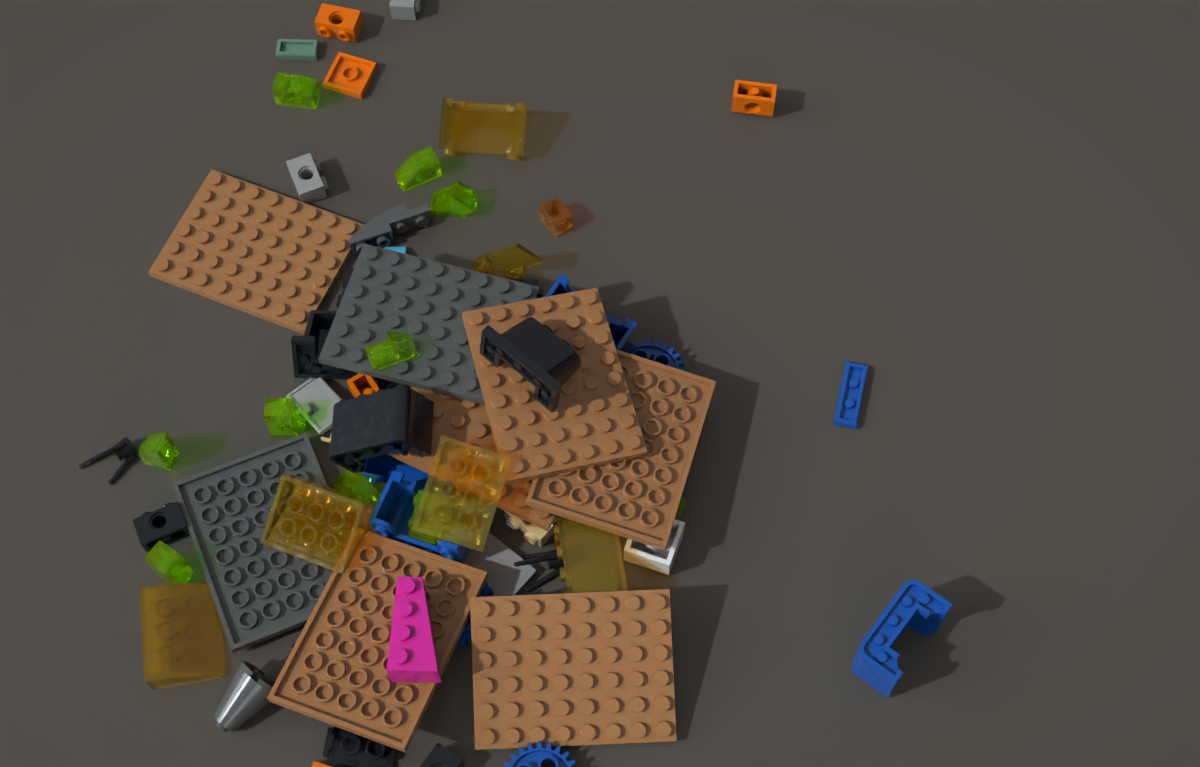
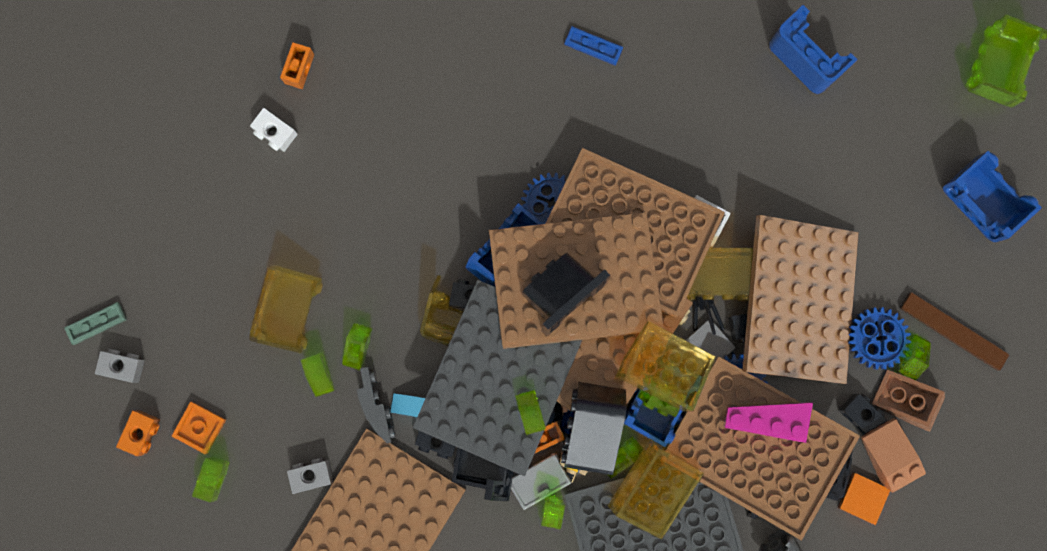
camera: 90 degrees left, 20 degrees up
sand green tile [275,39,320,61] -> none
clear orange brick [539,197,573,237] -> none
none -> white brick [250,108,298,152]

